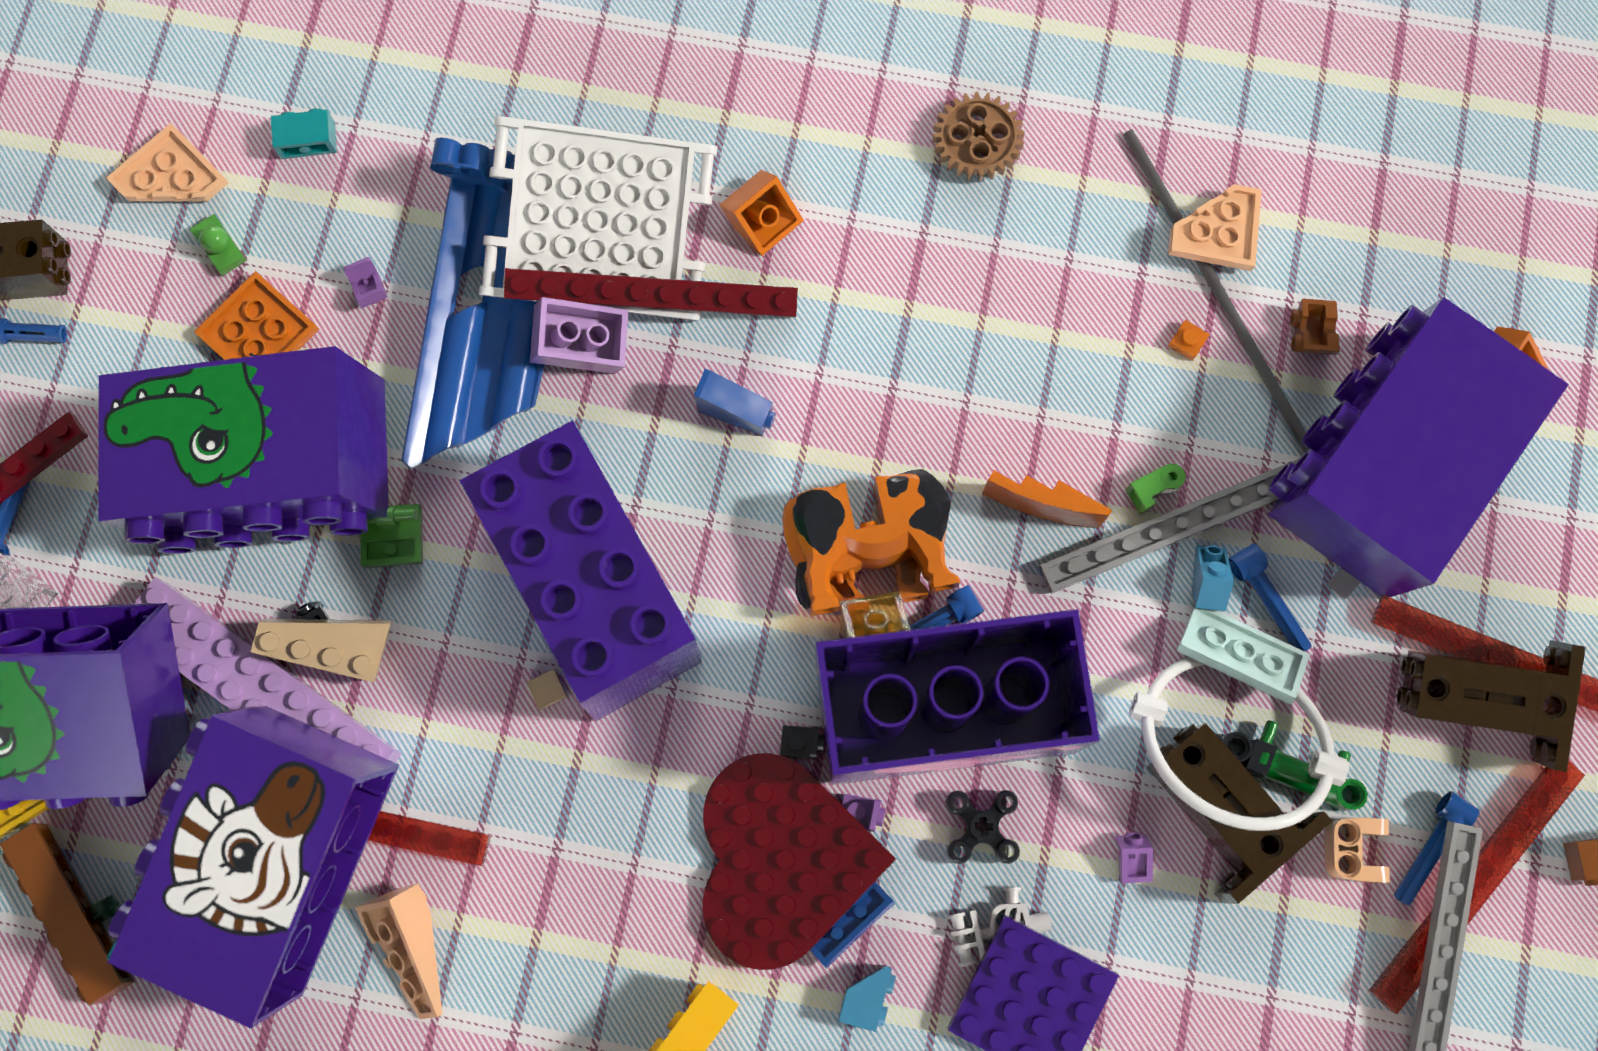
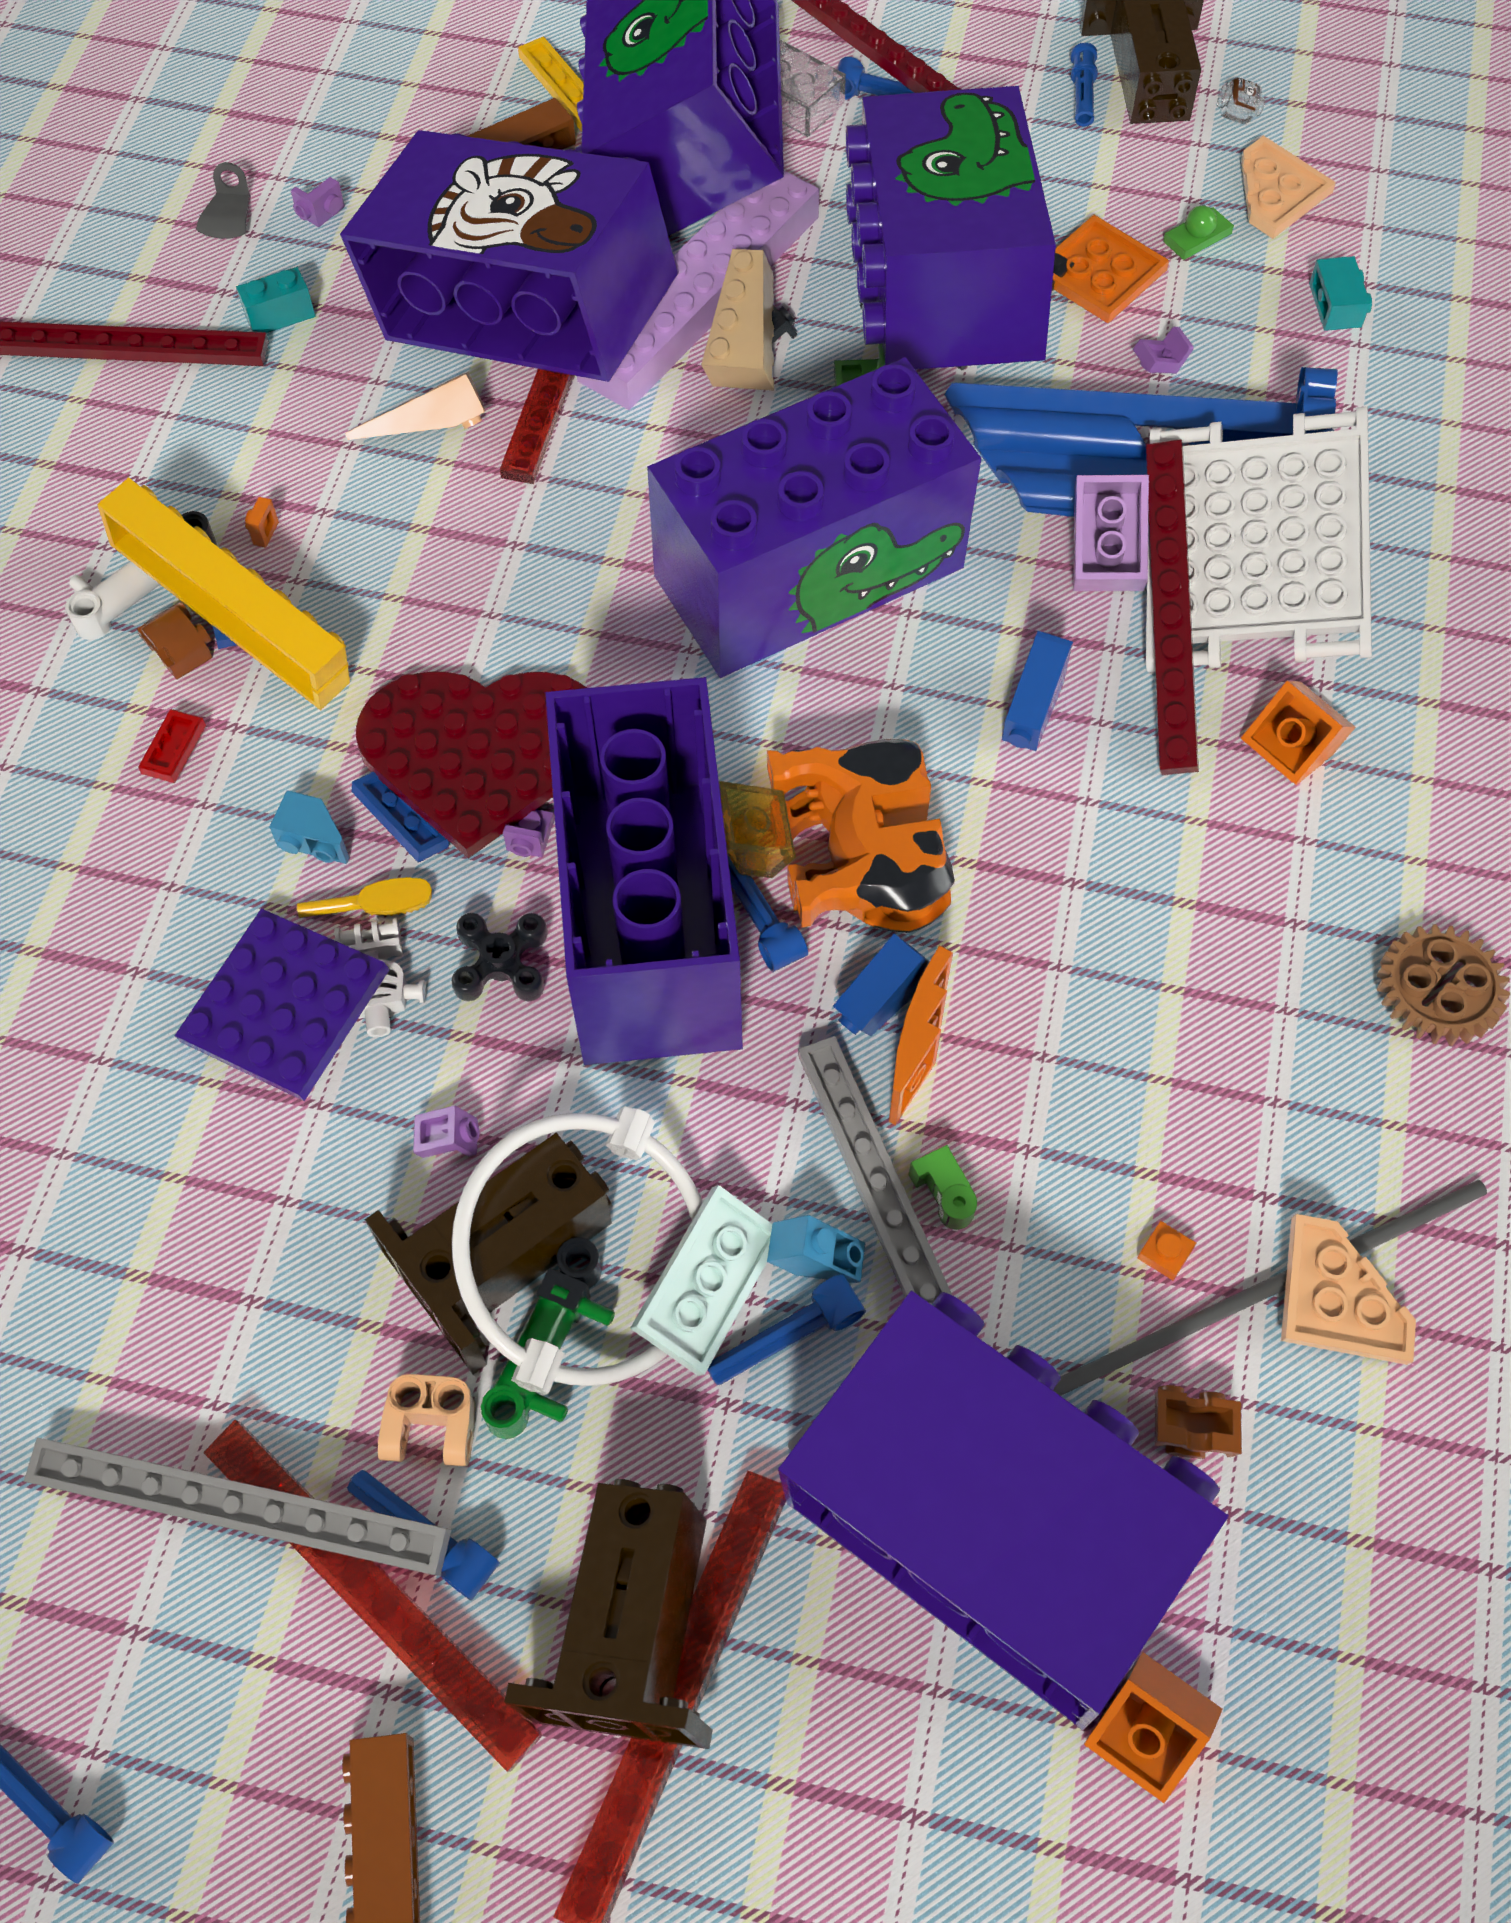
camera: 90 degrees right, 15 degrees down
none -> yellow piece [297,877,432,918]
none -> blue slope [833,933,930,1036]
none -> clear head [1217,77,1265,124]

